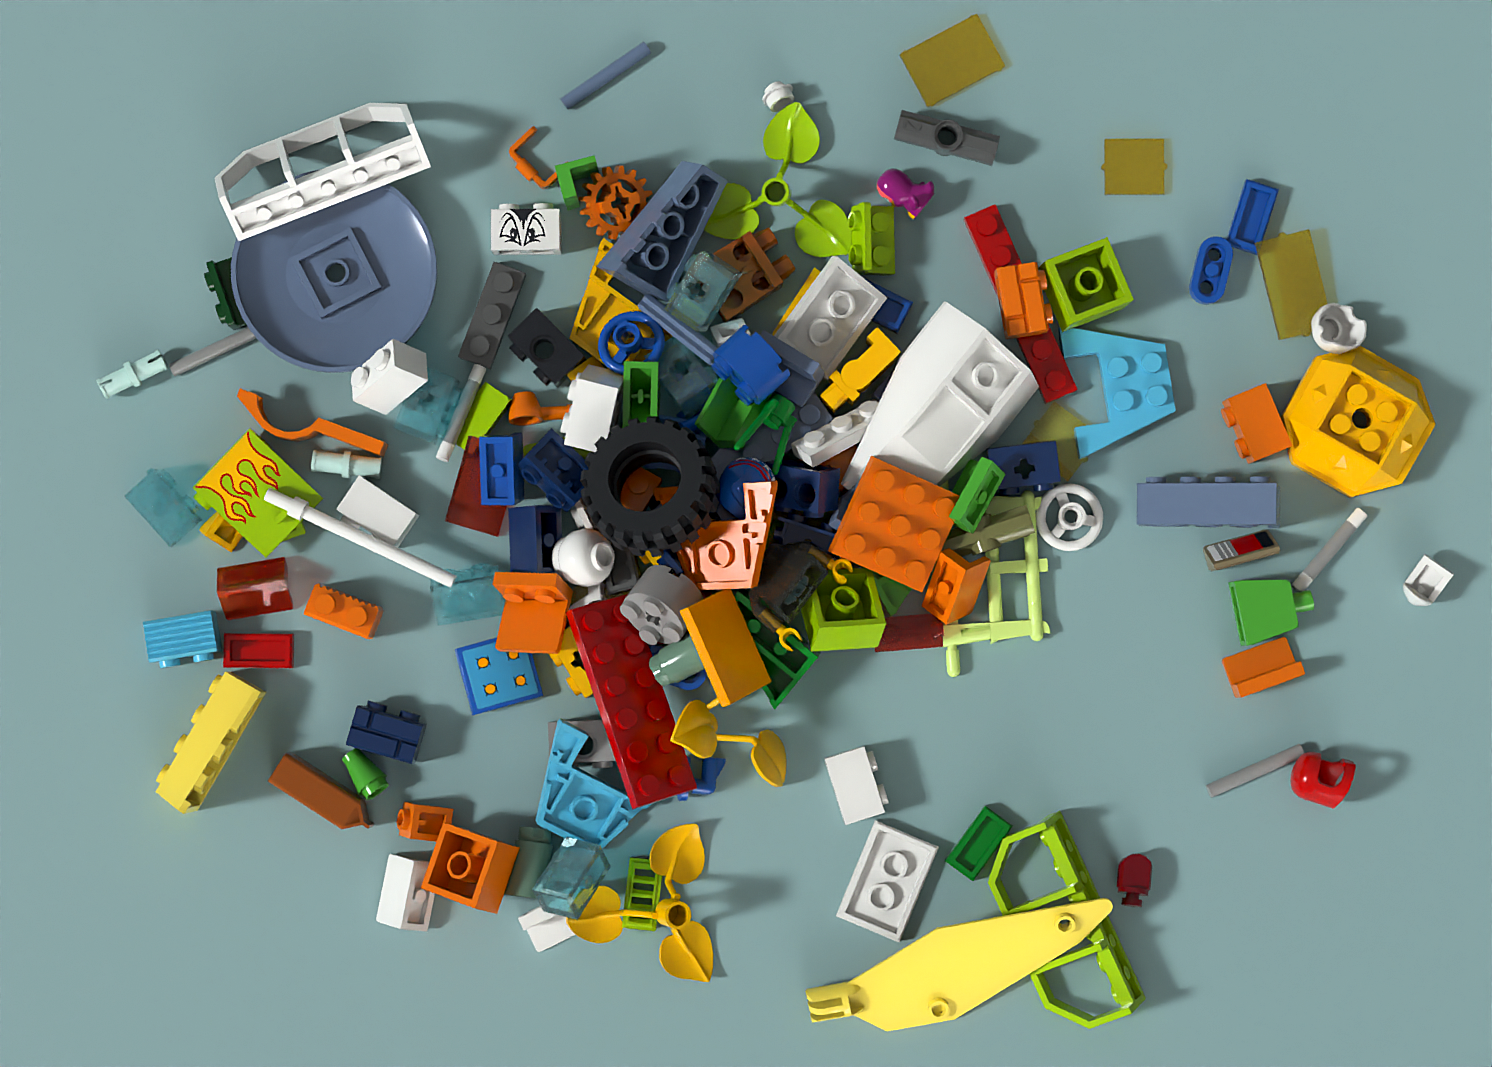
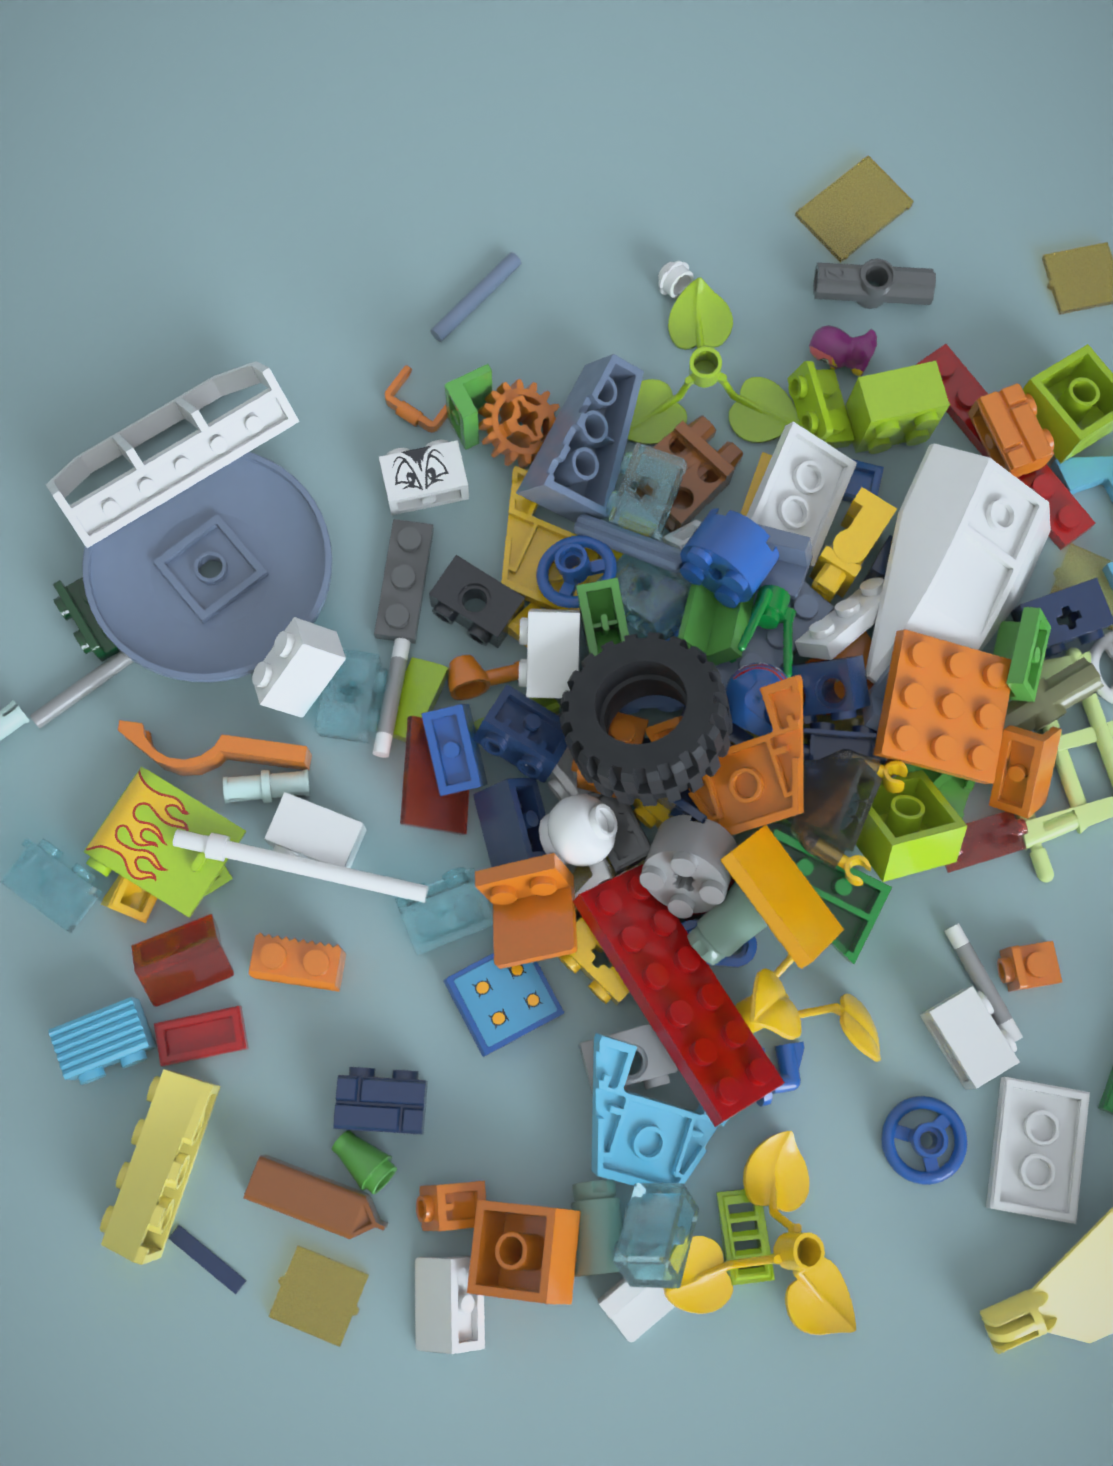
camera: 15 degrees left, 10 degrees down
none -> dark blue piece [168,1225,246,1294]
none -> clear yellow piece [268,1245,369,1347]
none -> lime brick [845,361,950,454]
none -> blue piece [881,1096,967,1185]
none -> light grey bar [944,923,1023,1042]
none -> orange bracket [997,941,1063,992]

